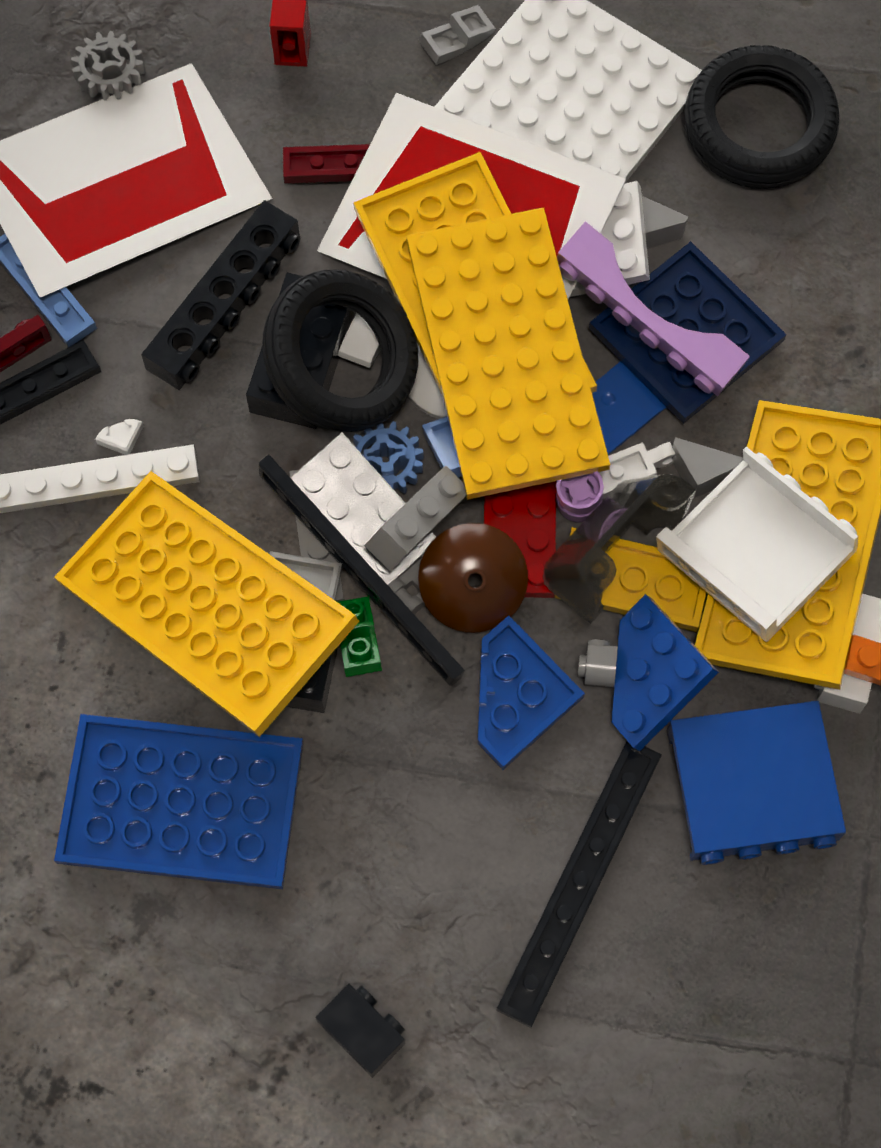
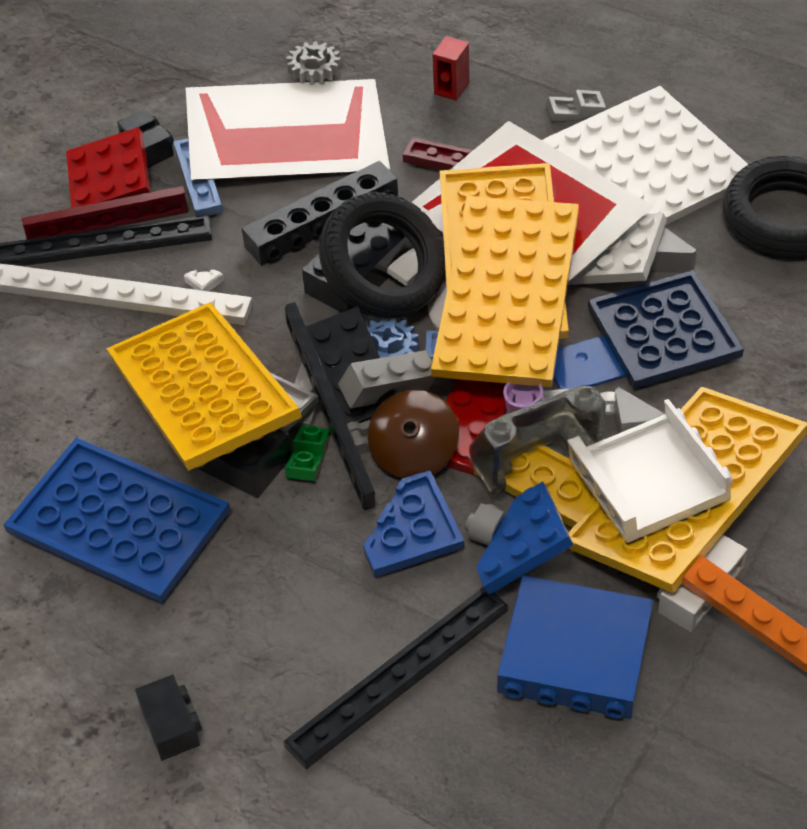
camera: 25 degrees right, 20 degrees down
lavender arch [557,221,750,396] -> none

